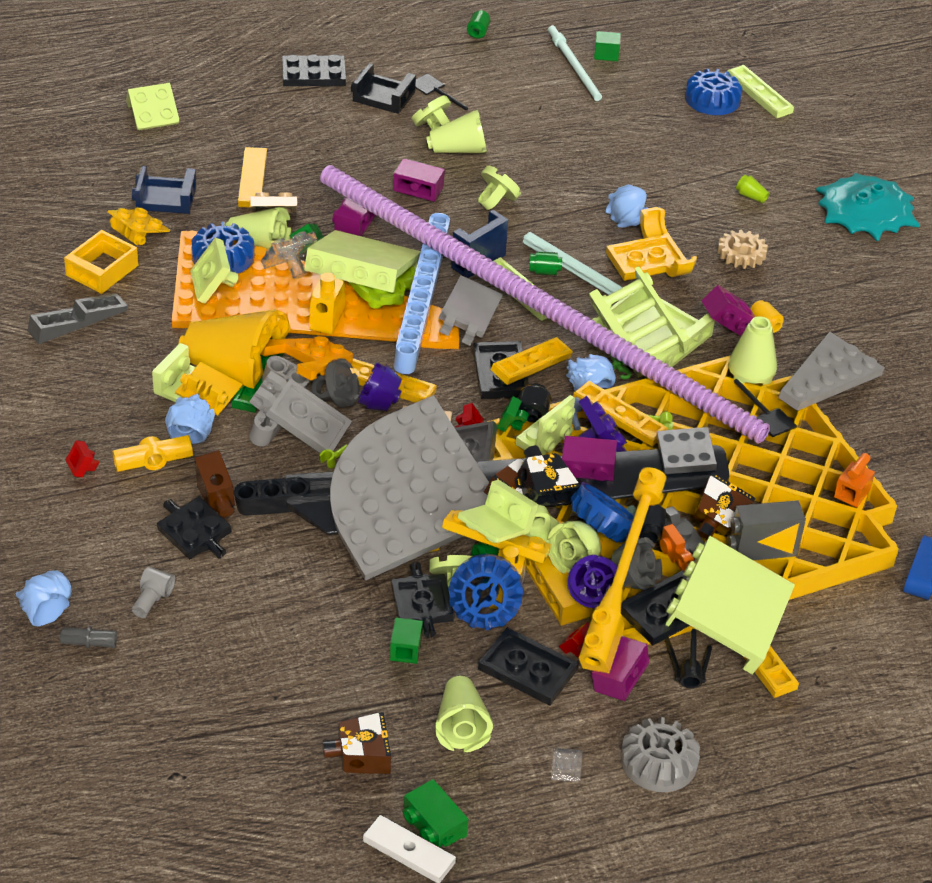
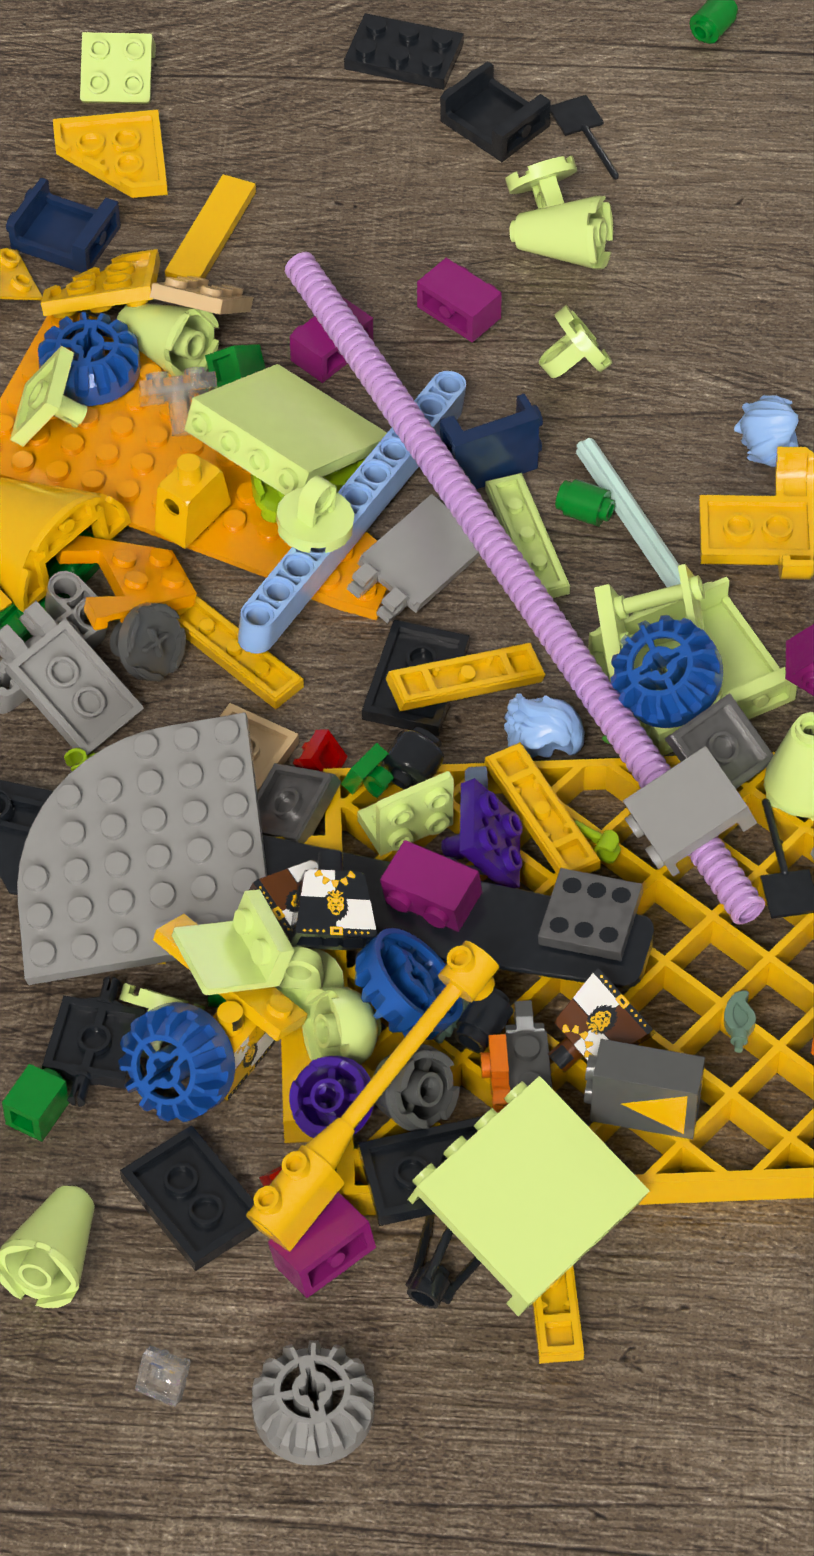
camera: 25 degrees right, 10 degrees up
dark purple cone [358,362,402,411] -> none
none -> yellow plate [41,249,161,318]
none -> yellow plate [53,110,168,198]
none -> yellowish green tile [276,475,354,553]
none -> blue gear [610,615,723,728]
none -> light grey panel [623,746,757,877]
none -> flat silver tile [665,693,774,789]
none -> sand green piece [724,991,756,1053]

